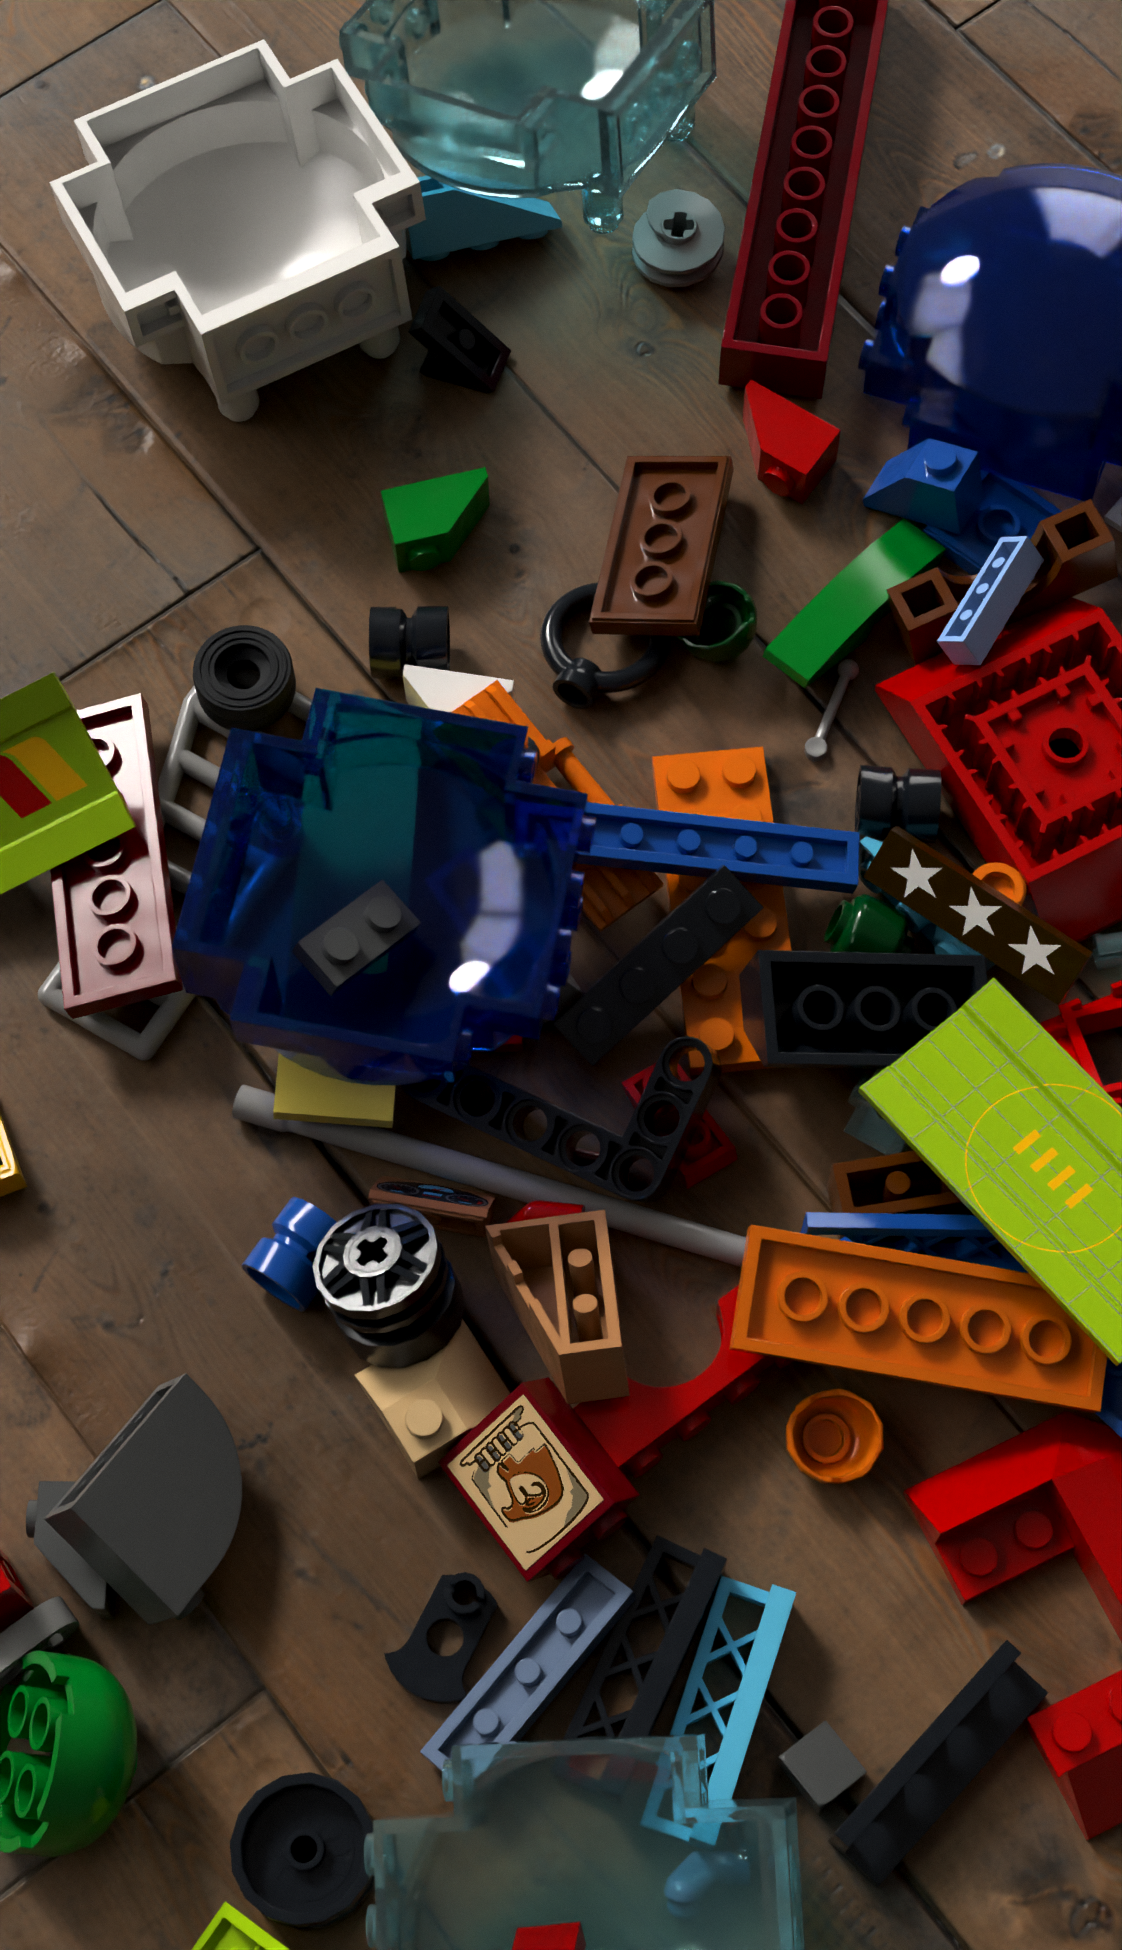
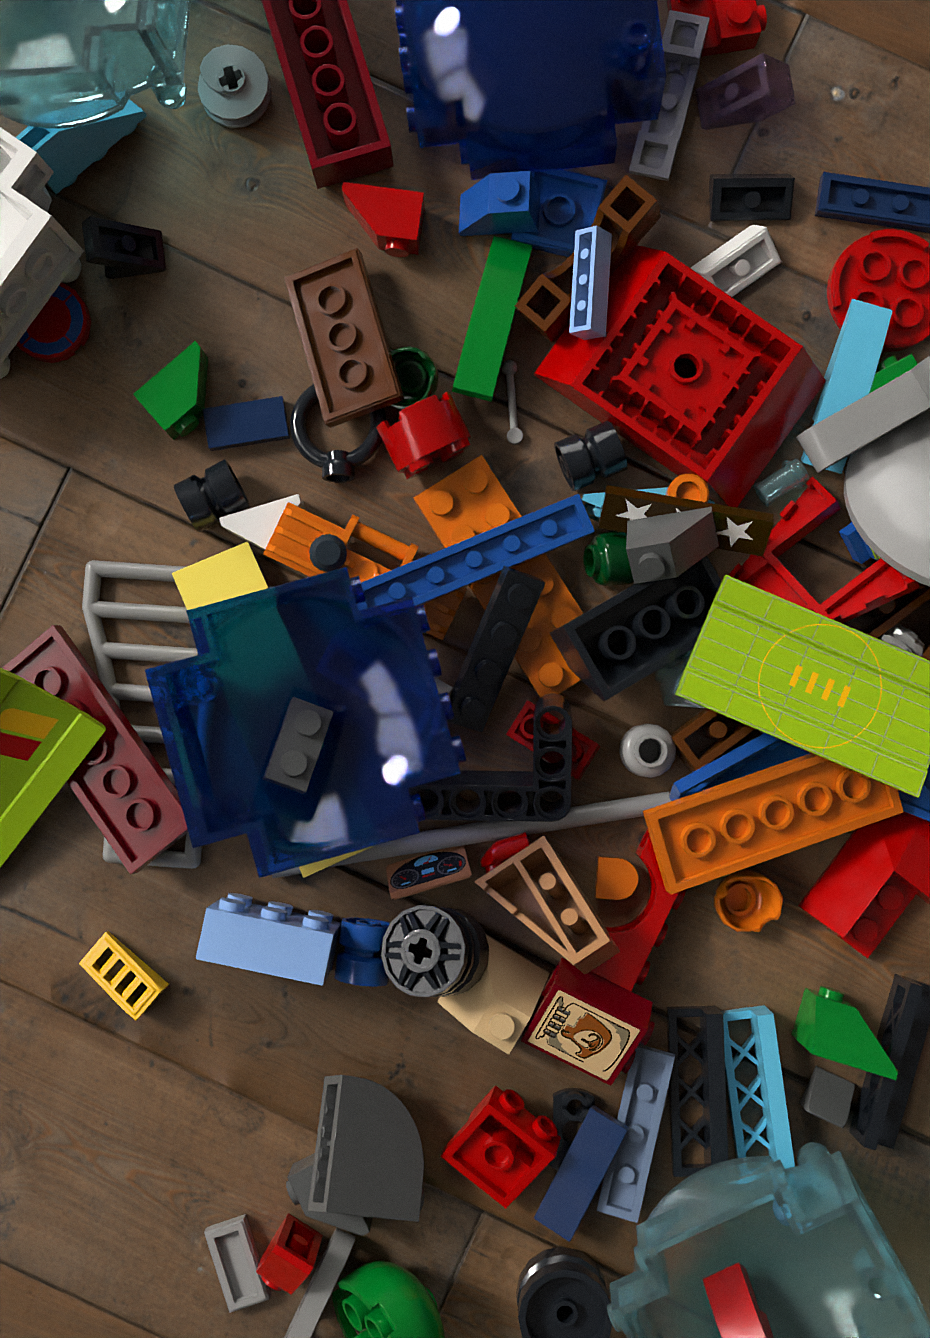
camera: 25 degrees left, 20 degrees up
black tyre [193,625,296,732] -> none
none -> tile [16,282,91,363]
none -> light blue brick [196,893,342,986]
none -> dark blue tile [202,396,290,451]
none -> red brick [376,391,471,480]
none -> red plate [440,1085,561,1209]
none -> dark blue tile [534,1105,630,1242]
none -> orange tile [594,856,638,900]
none -> light grey head [619,724,676,778]
none -> dark grey slope [626,507,719,584]
none -> green slope [791,985,898,1080]

